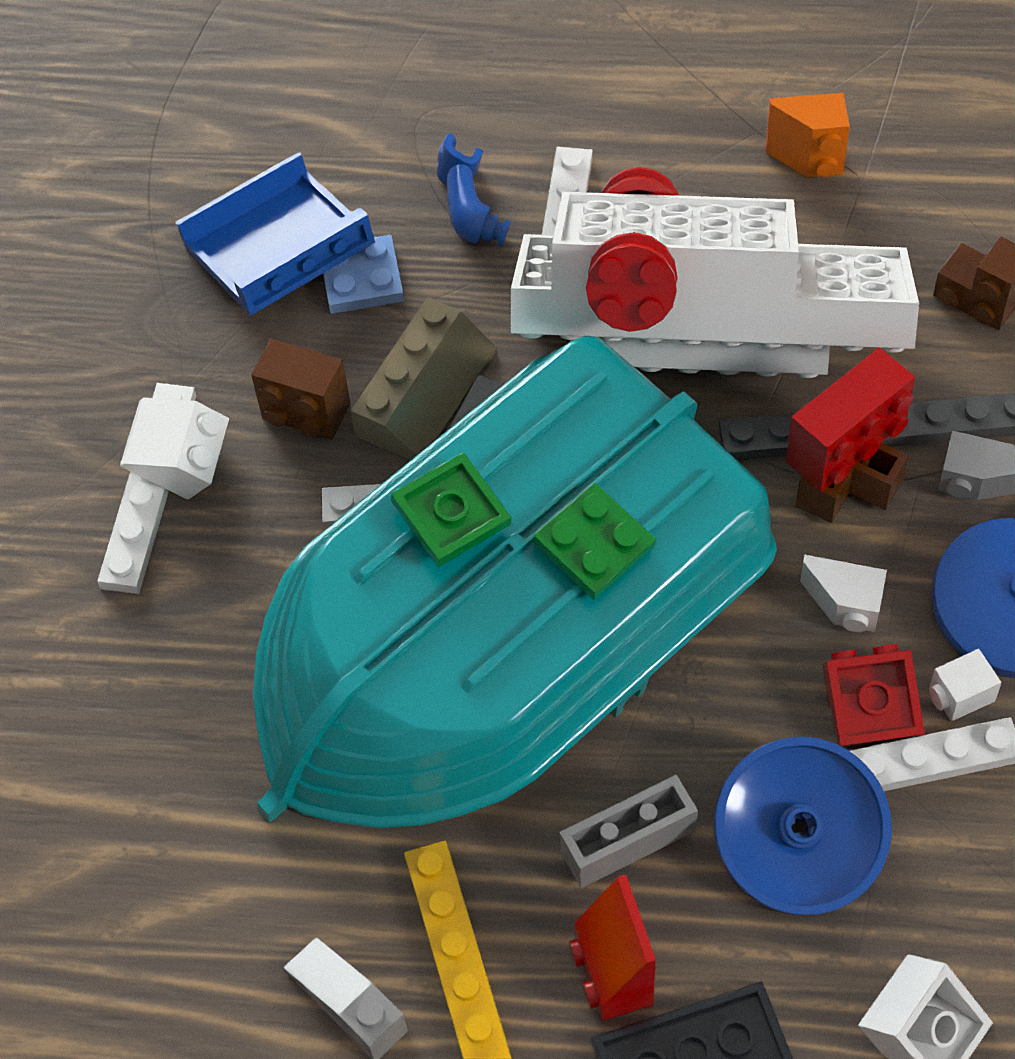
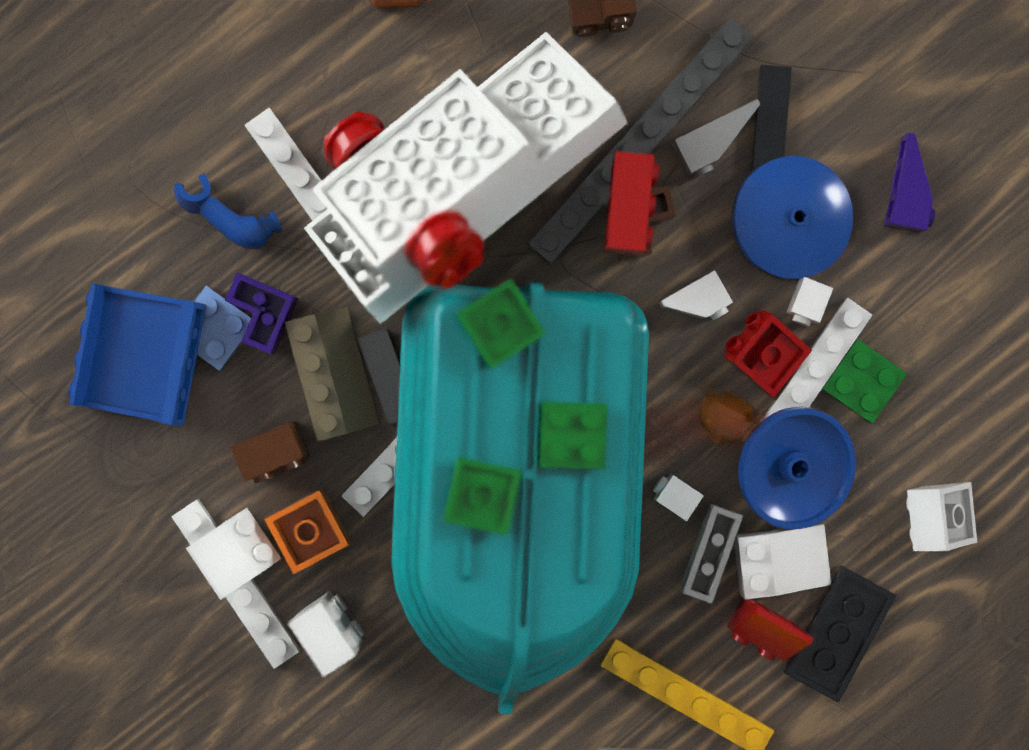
camera: 50 degrees left, 30 degrees up
none -> dark purple brick [225,273,299,354]
none -> orange brick [264,488,352,574]
none -> white brick [288,591,364,677]
none -> green plate [455,279,546,369]
none -> white brick [653,474,704,521]
none -> clear orange cylinder [699,388,762,445]
none -> white slope [734,524,831,599]
none -> green plate [821,339,907,424]

